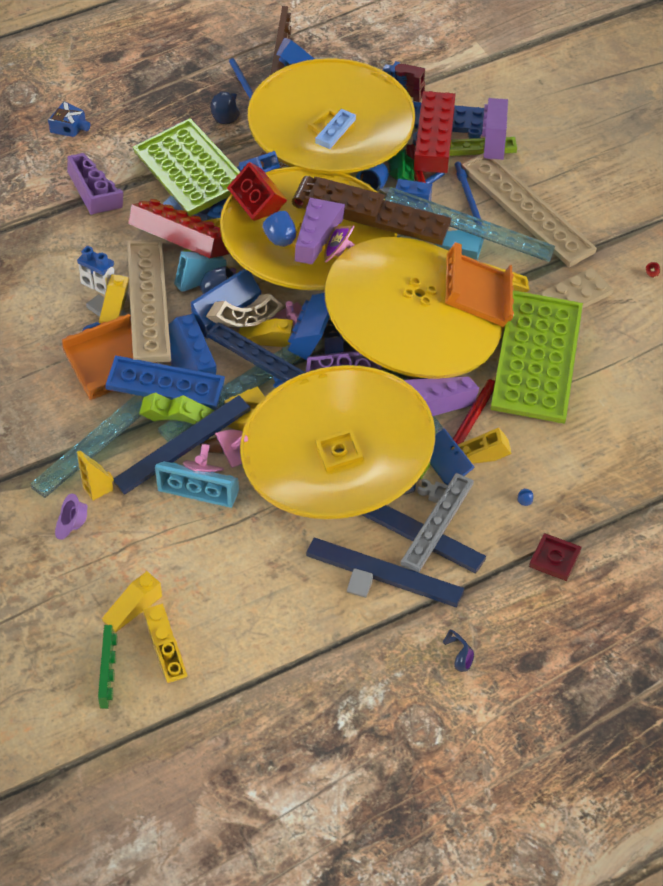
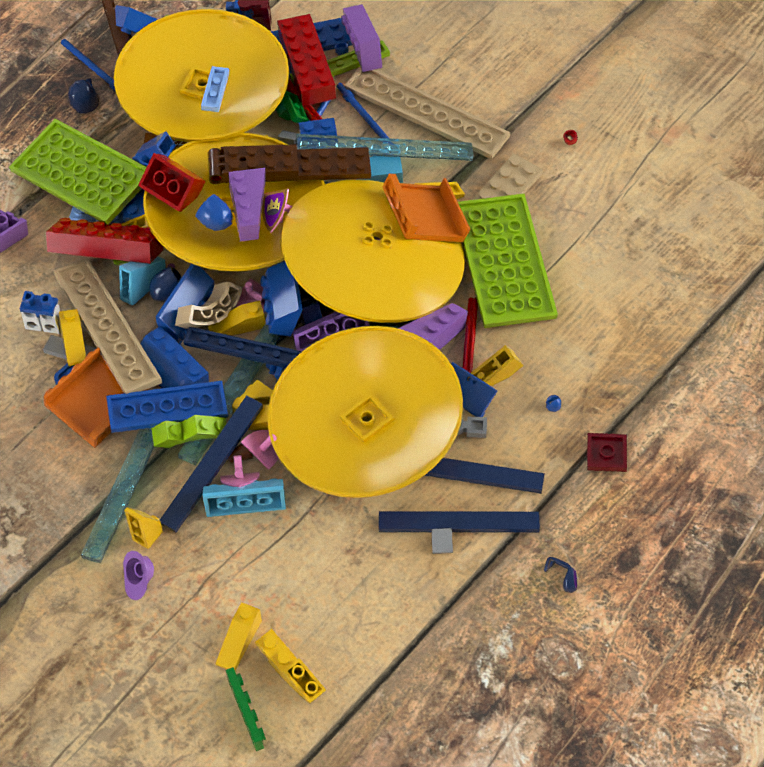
camera: 20 degrees left, 5 degrees up
piece [355,163,389,192] -> none
light grey tile [401,473,474,572] -> none

